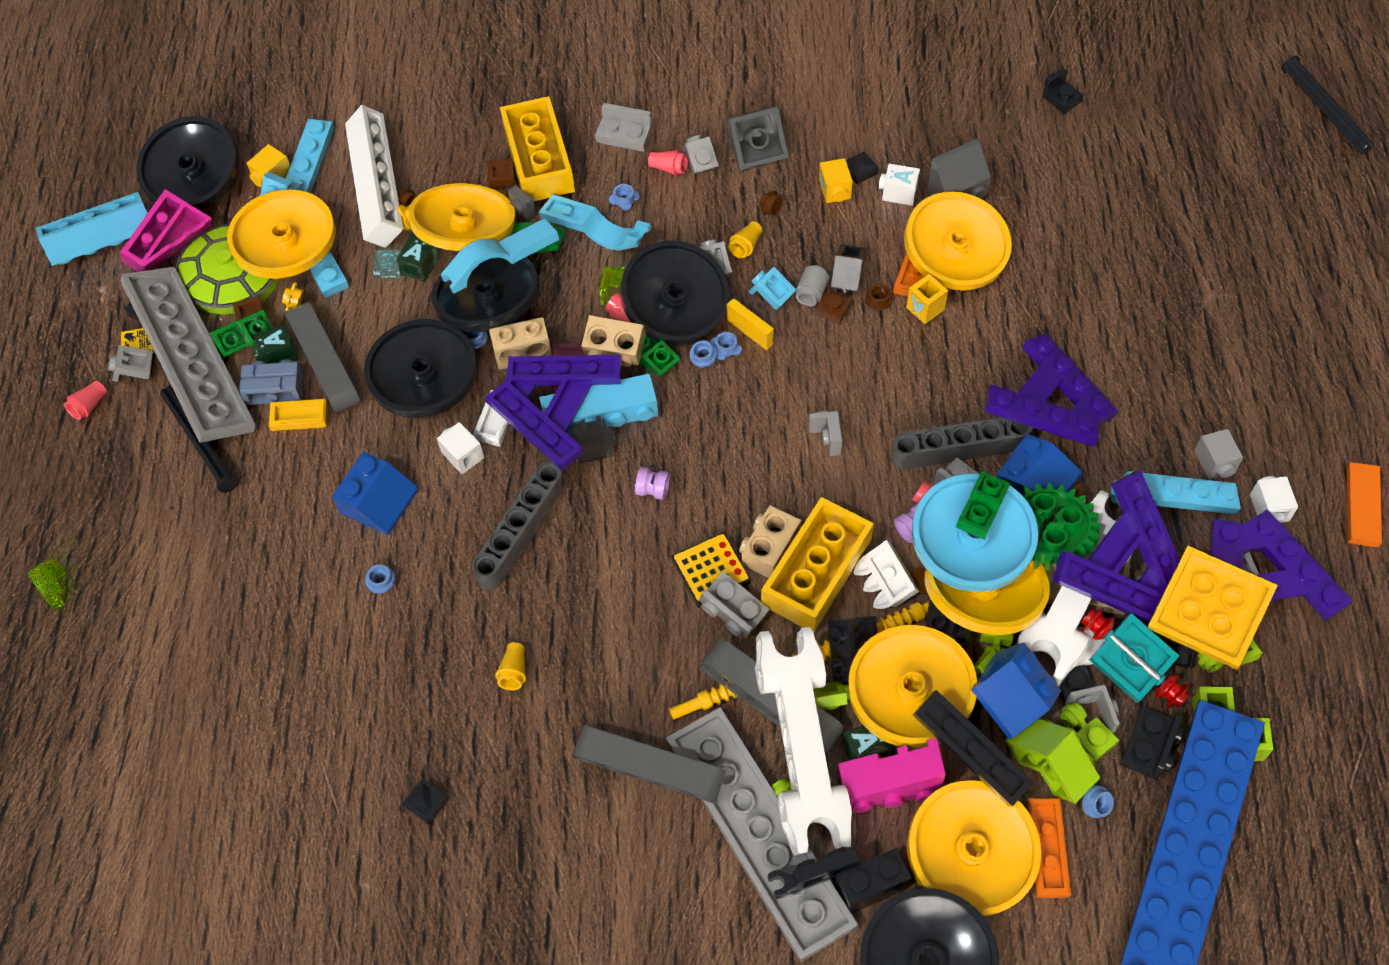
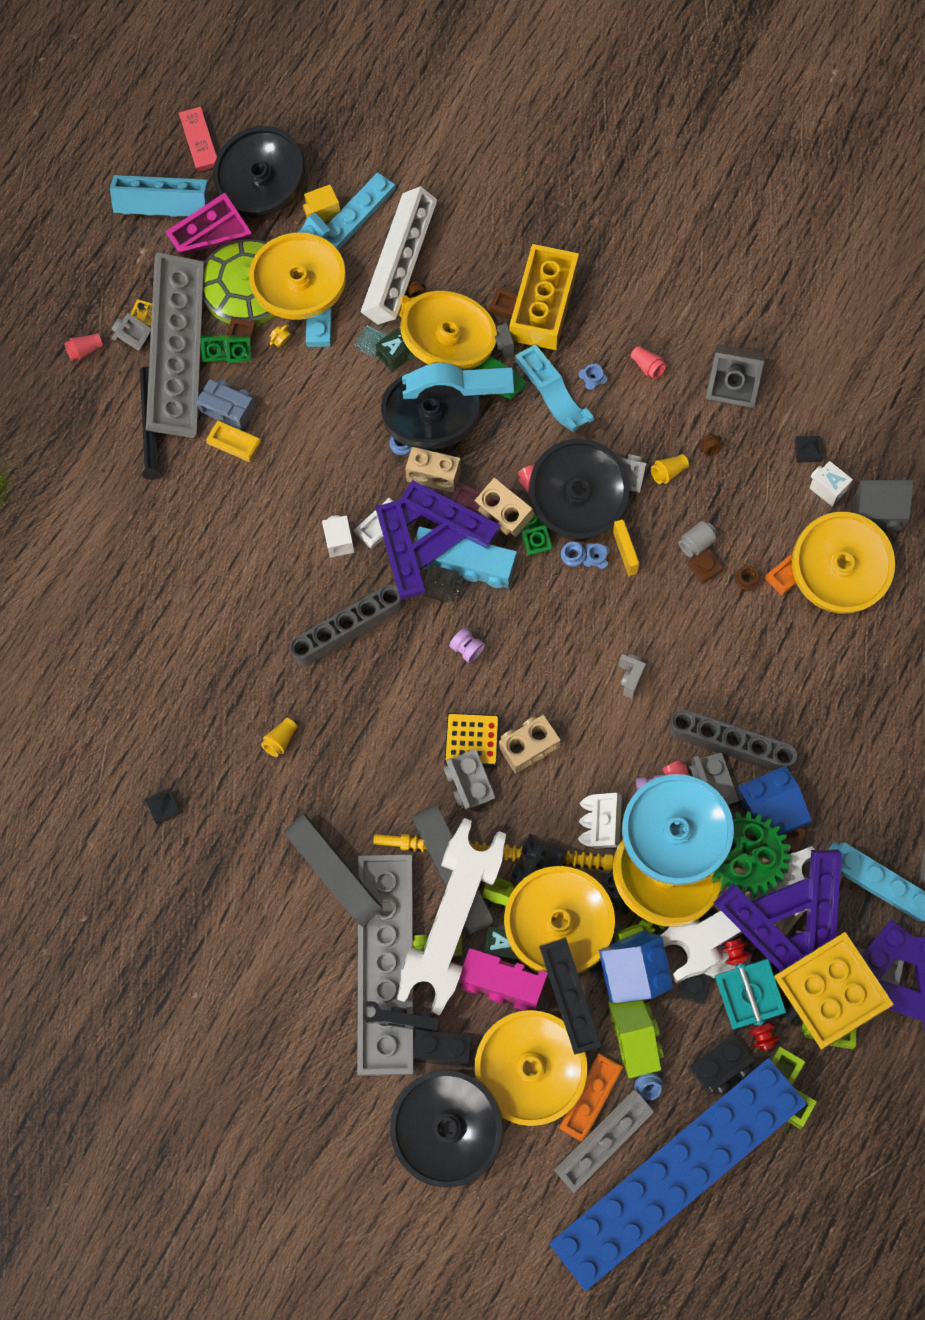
camera: 30 degrees right, 10 degrees up
clear green brick [251,324,298,364] -> none
dark grey beam [284,301,361,414] -> none
blue slope [332,451,418,535] -> none
black dish [364,319,477,418] -> none
medium blue plate [365,564,395,594] -> none
light grey bracket [595,103,652,152] -> none
clear neon green bracket [599,266,625,306] -> none
light grey bracket [682,135,719,175] -> none
medium azure bracket [748,267,796,310] -> none
yellow brick [761,497,874,633] -> none
yellow brick [819,158,853,203] -> none
arch [831,244,867,294] -> none
yellow brick [906,274,948,324] -> none
green slope [956,471,1011,540] -> none
dark purple plate [985,333,1118,447] -> none
lime plate [1060,703,1119,763] -> none
light grey bracket [1065,685,1119,734] -> none
none -> coral tile [179,107,217,173]
none -> light grey plate [554,1090,654,1193]

